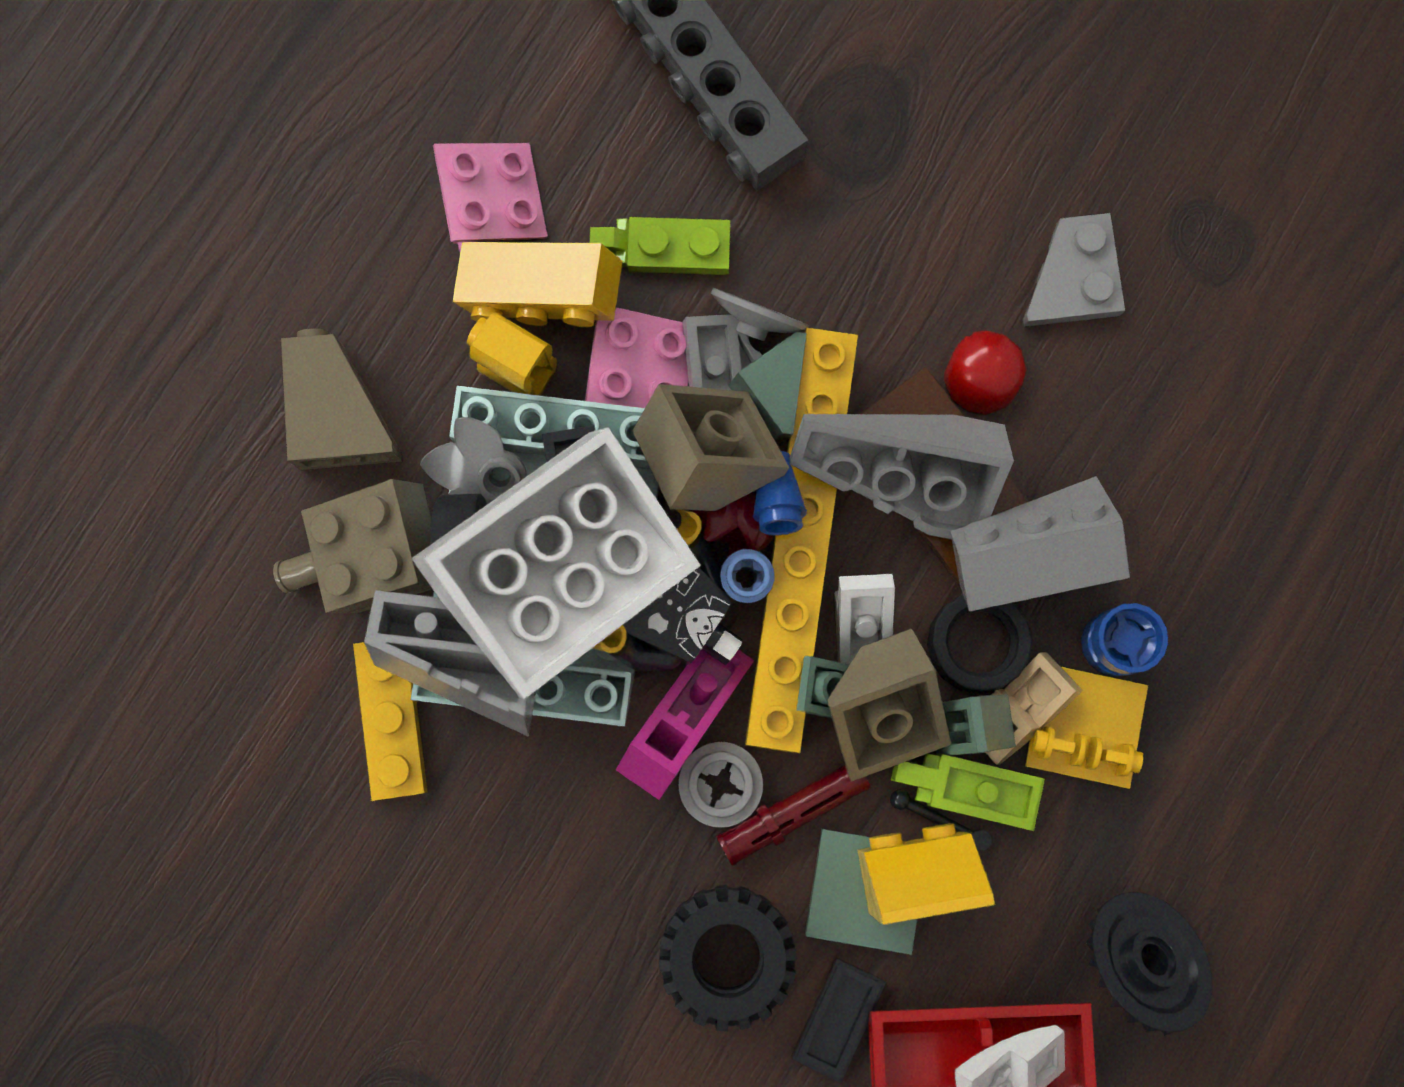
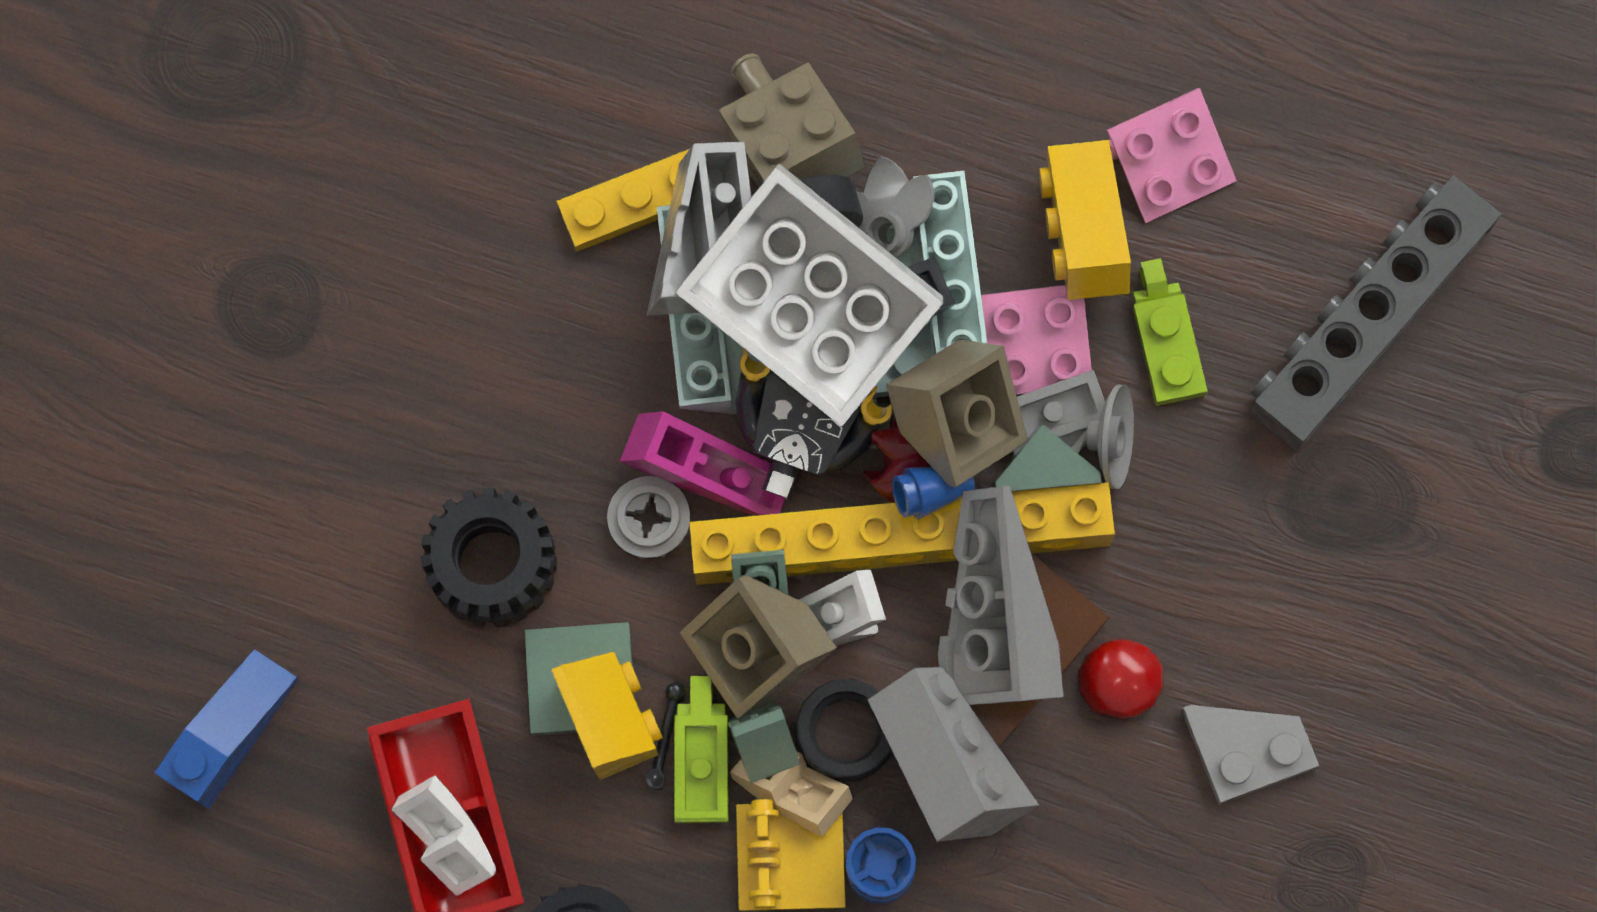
camera: 80 degrees right, 5 degrees down
dark tan slope [281,329,402,470] -> none
yellow brick [467,312,557,396] -> none
dark red pin [716,765,871,867] -> none
medium blue cone [721,549,774,603] -> none
black tile [791,957,886,1083] -> none

